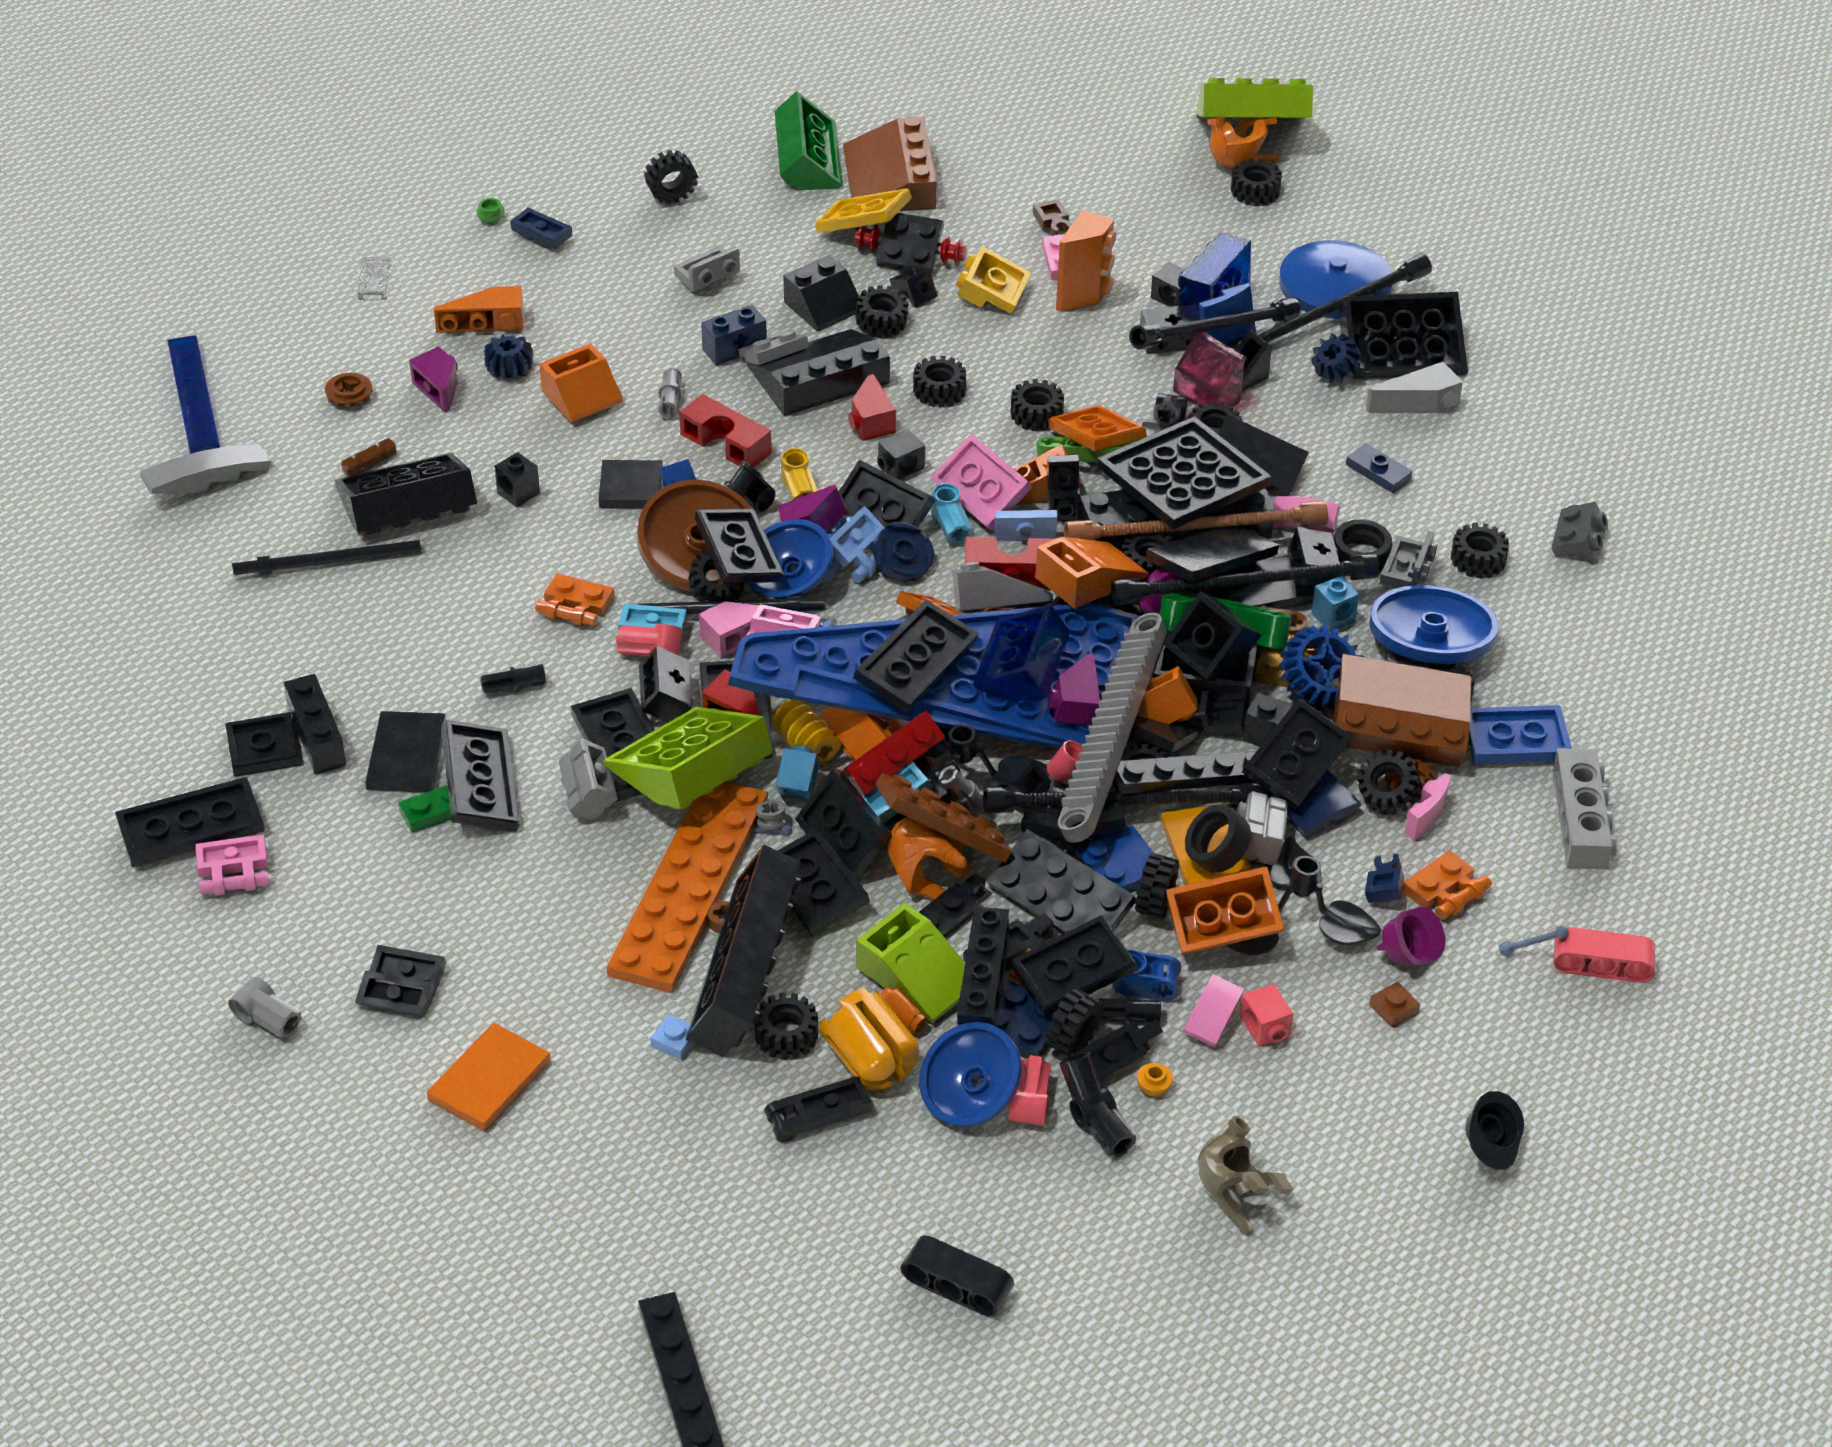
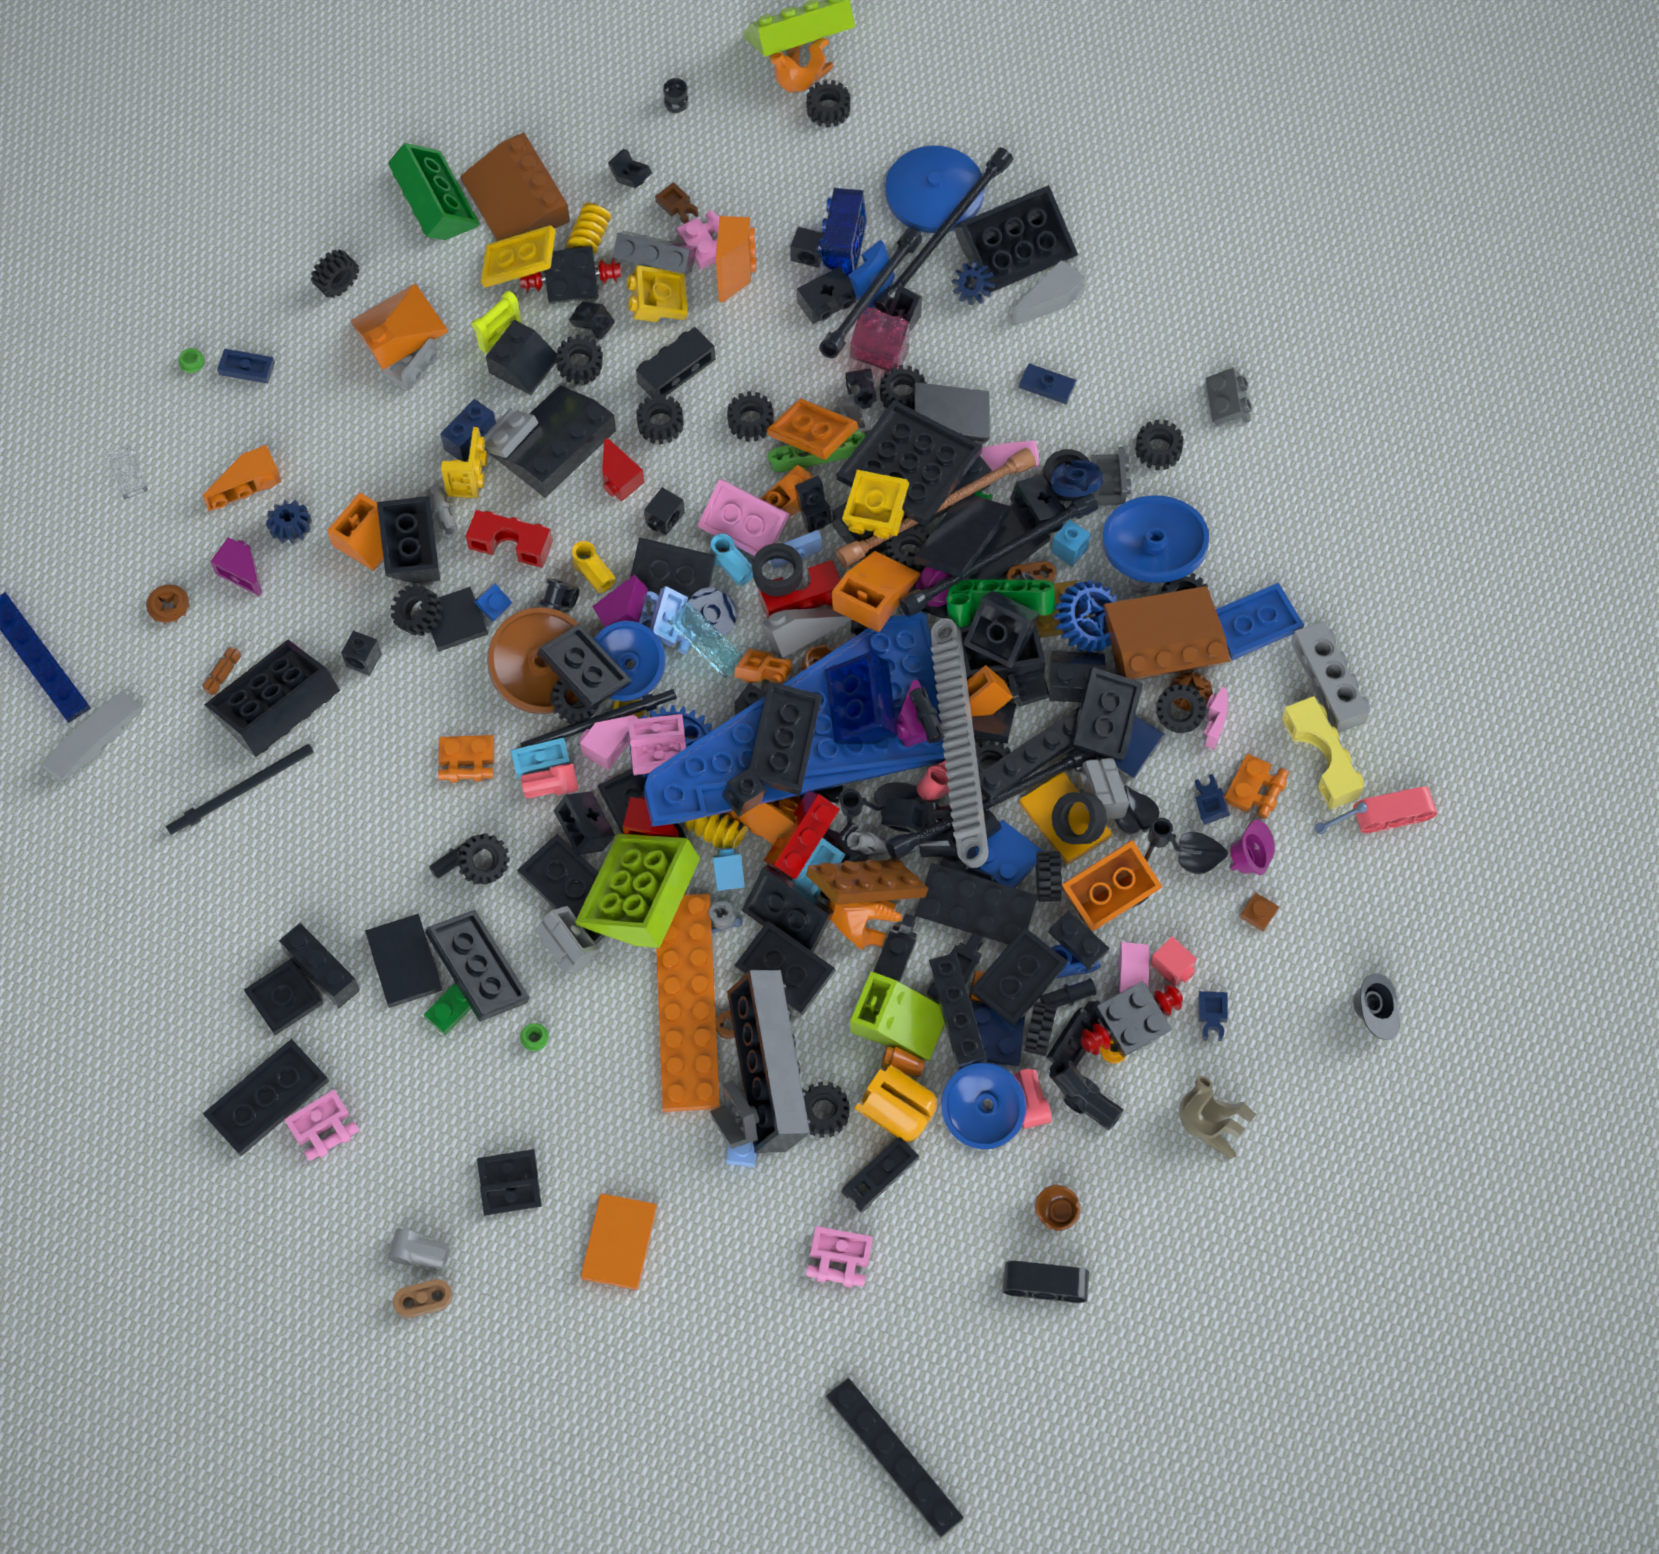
camera: 20 degrees left, 20 degrees up
none -> orange slope [350,283,449,370]
none -> black slope [377,496,441,584]
none -> black tyre [390,584,443,636]
none -> medium nougat plate [393,1279,453,1318]
none -> yellow bracket [441,427,488,498]
none -> black tyre [456,833,510,885]
none -> neon yellow plate [471,290,522,354]
none -> bright green plate [520,1023,549,1051]
none -> yellow piece [566,202,612,255]
none -> black bracket [608,149,652,189]
none -> brick [613,231,697,274]
none -> black brick [636,327,716,399]
none -> black wheel [663,78,689,113]
none -> clear light blue plate [668,601,743,678]
none -> dark grey bracket [710,1080,759,1148]
none -> black brick [722,768,766,817]
none -> black tyre [752,543,803,596]
none -> bright pink plate [806,1226,873,1288]
none -> yellow plate [842,470,909,539]
none -> black pin [909,687,945,744]
none -> dark orange hair [1035,1184,1081,1231]
none -> black plate [1048,911,1110,970]
none -> dark blue tile [1050,460,1103,497]
none -> plate [1081,981,1183,1058]
none -> dark blue plate [1198,991,1228,1041]
none -> light yellow arch [1282,696,1364,810]

